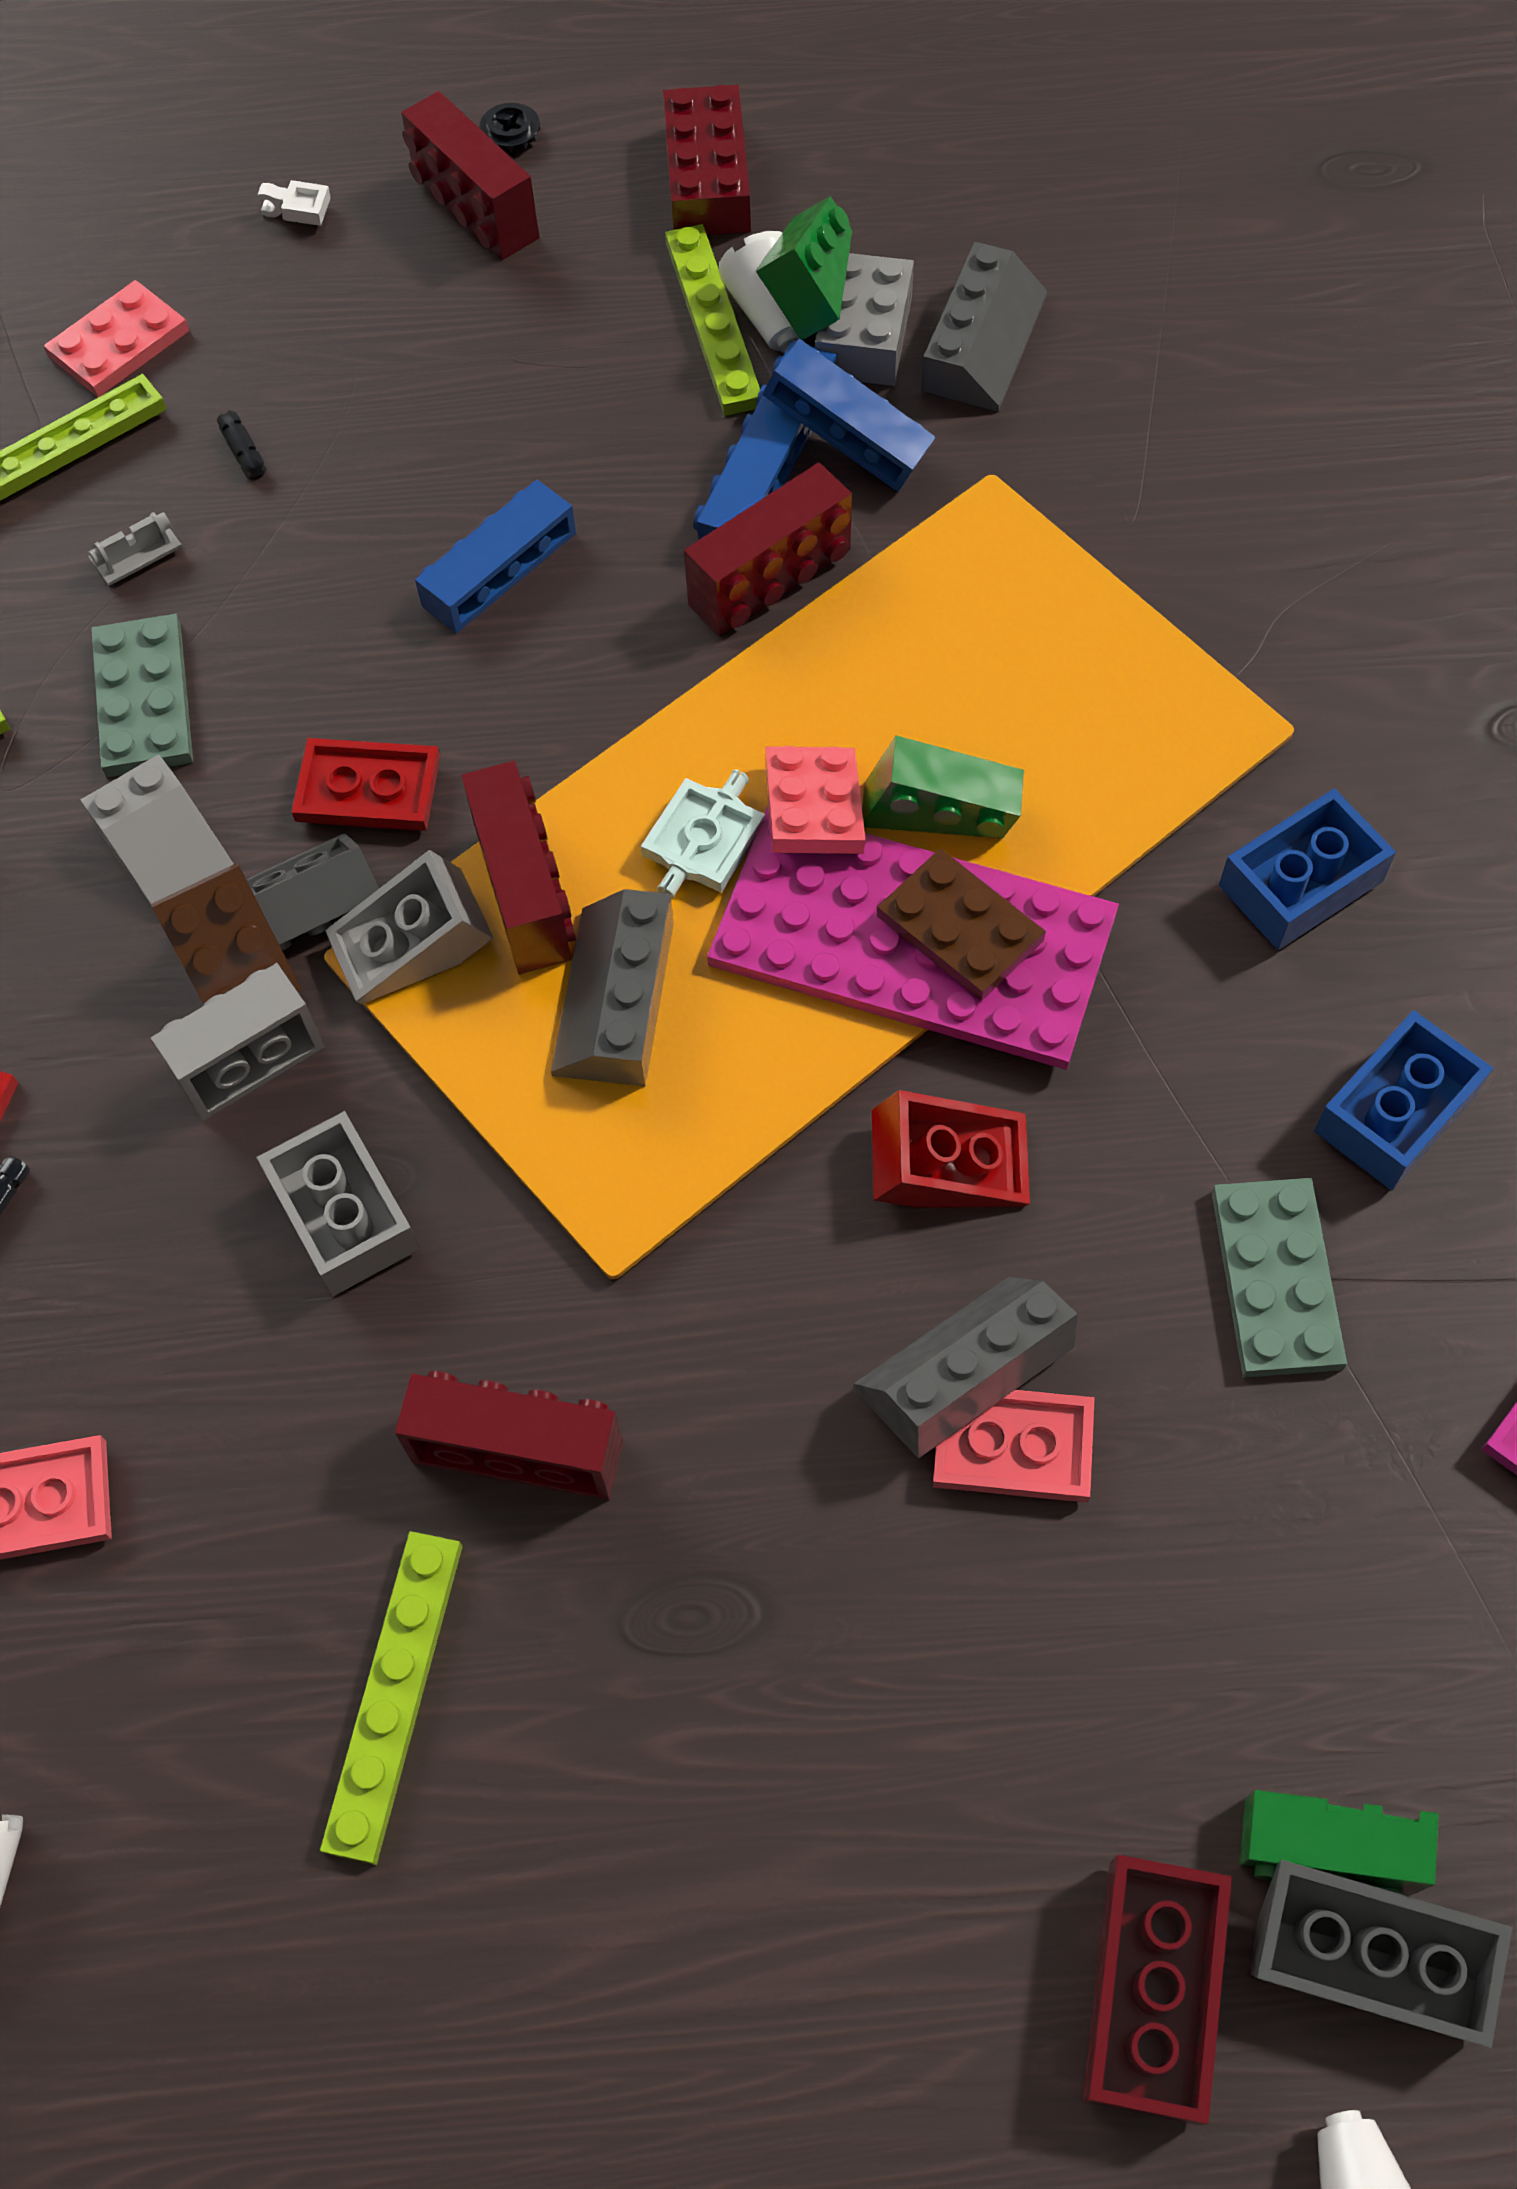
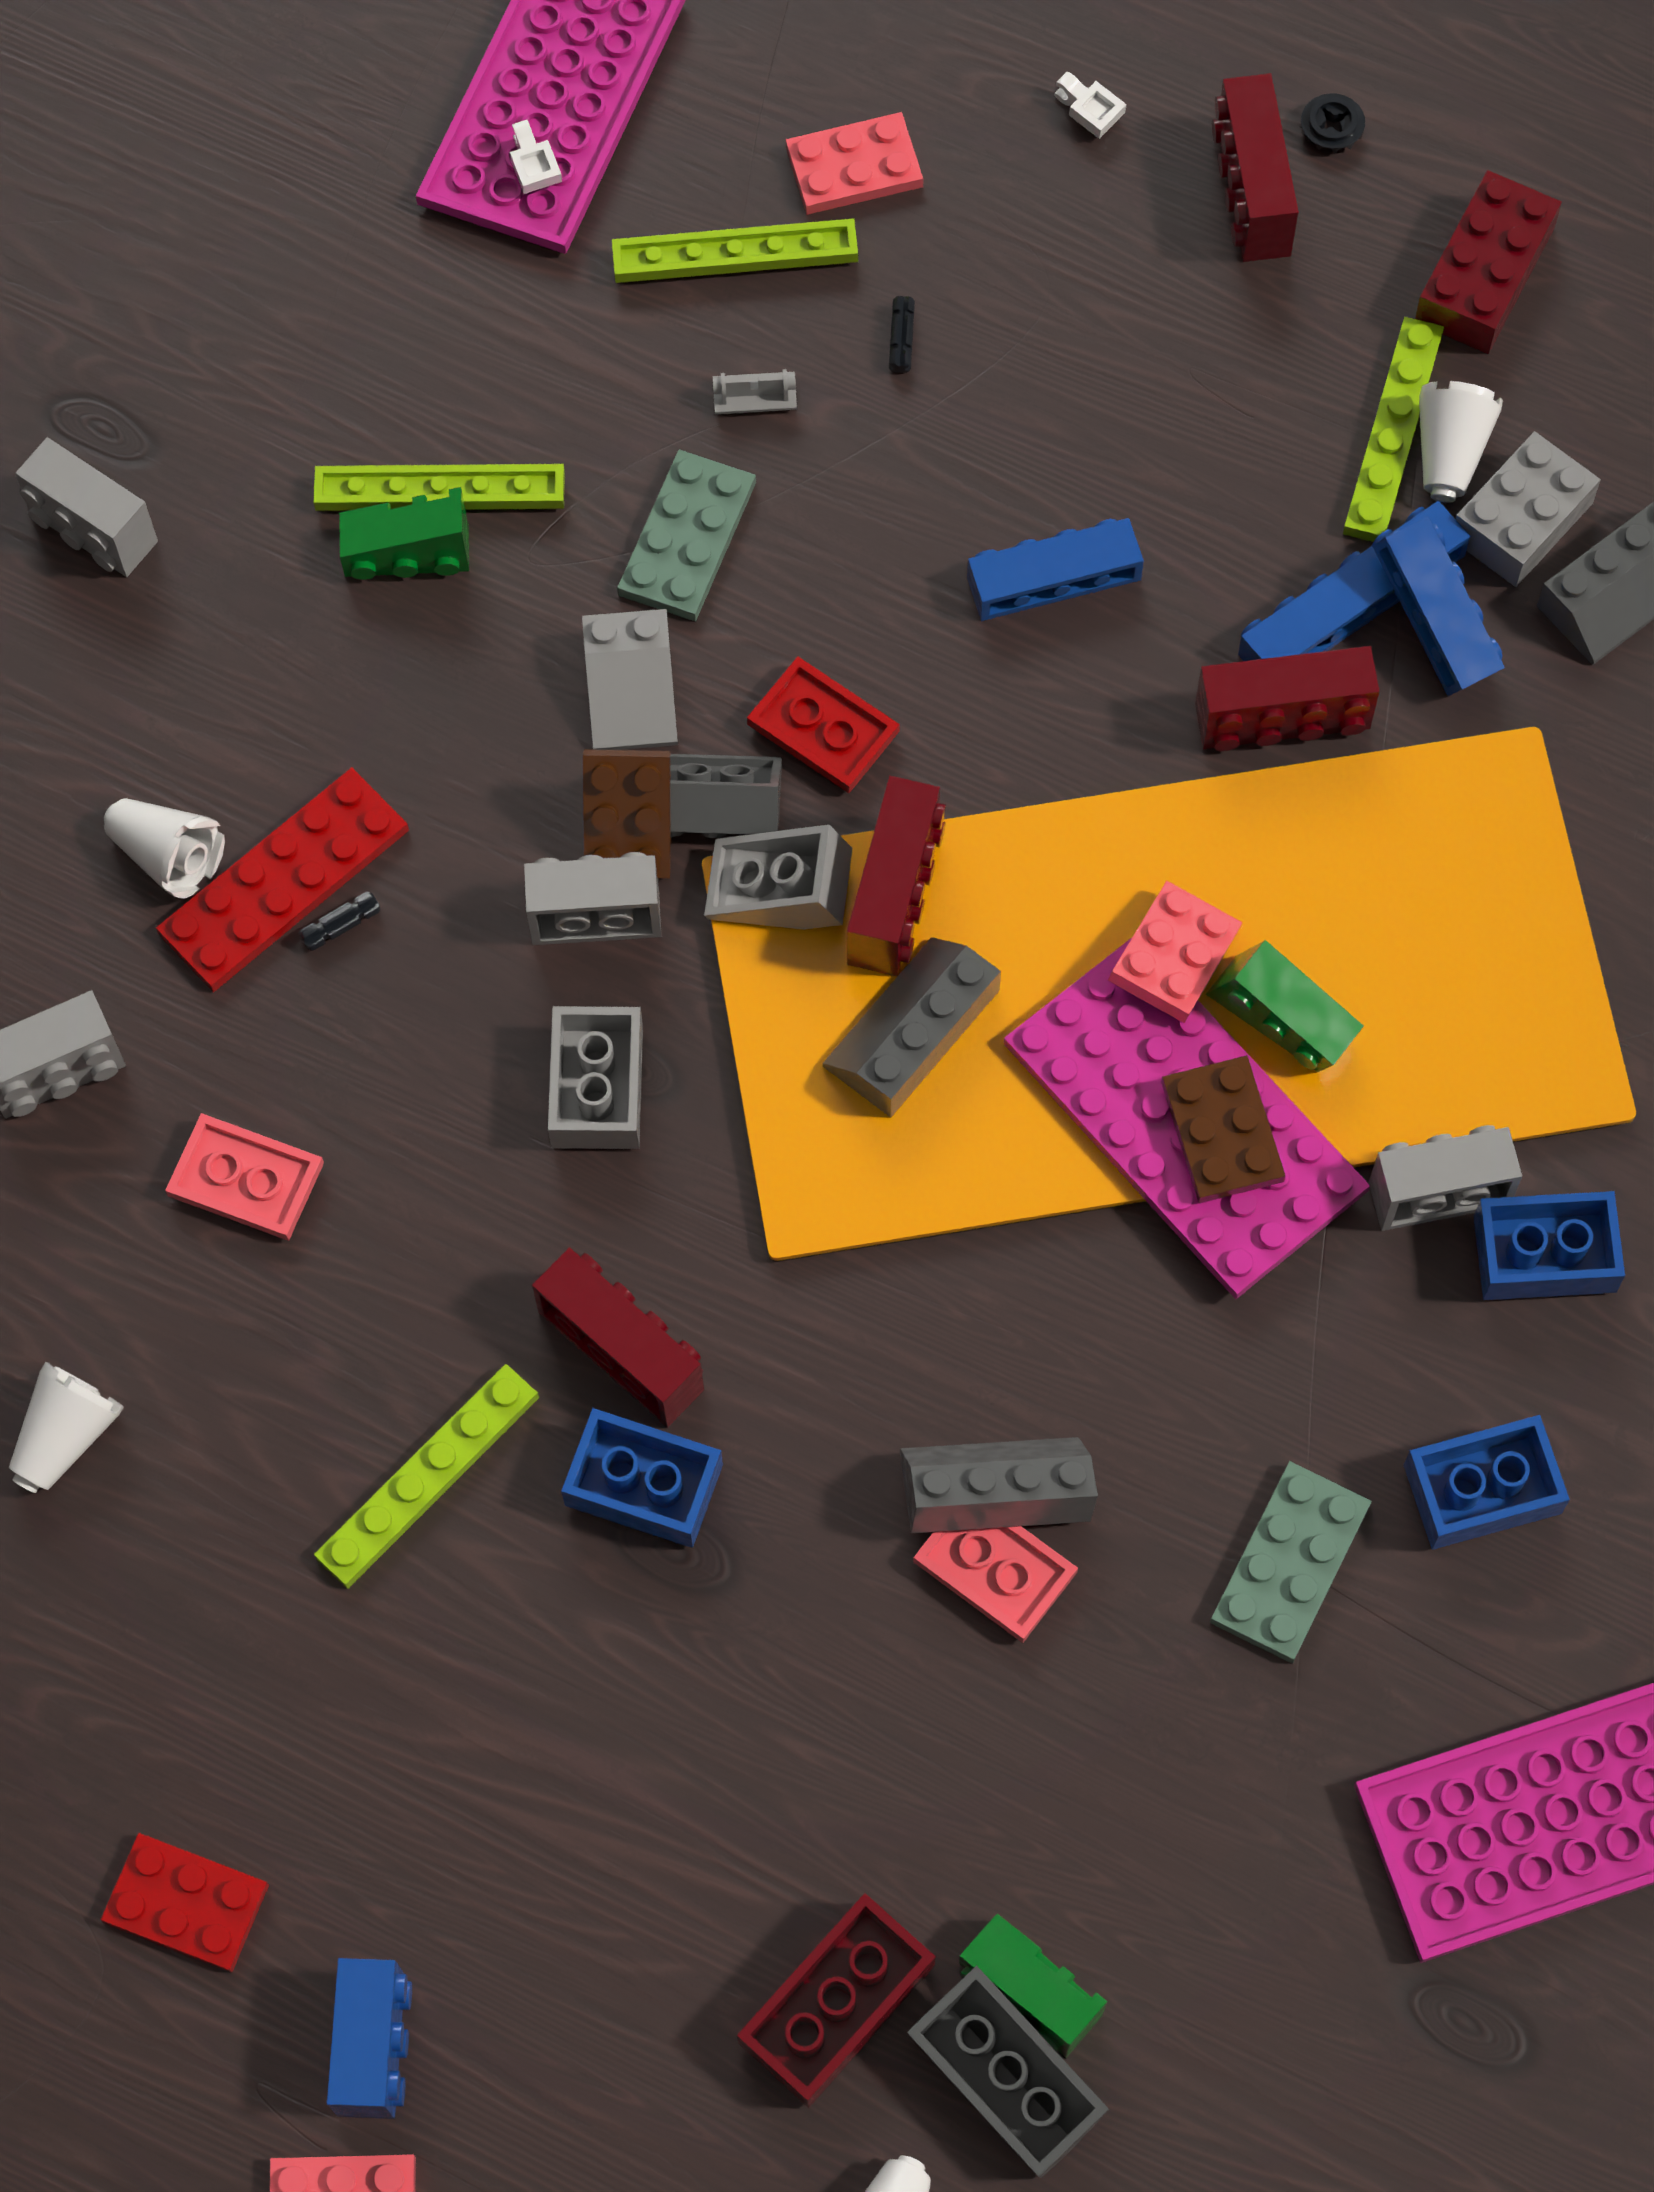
camera: 30 degrees right, 5 degrees up
light aqua plate [641,769,765,899] -> none
green wedge [756,196,852,340] -> none
red slope [871,1090,1030,1208] -> none
none -> blue brick [561,1408,723,1548]
none -> light grey brick [1369,1125,1522,1231]

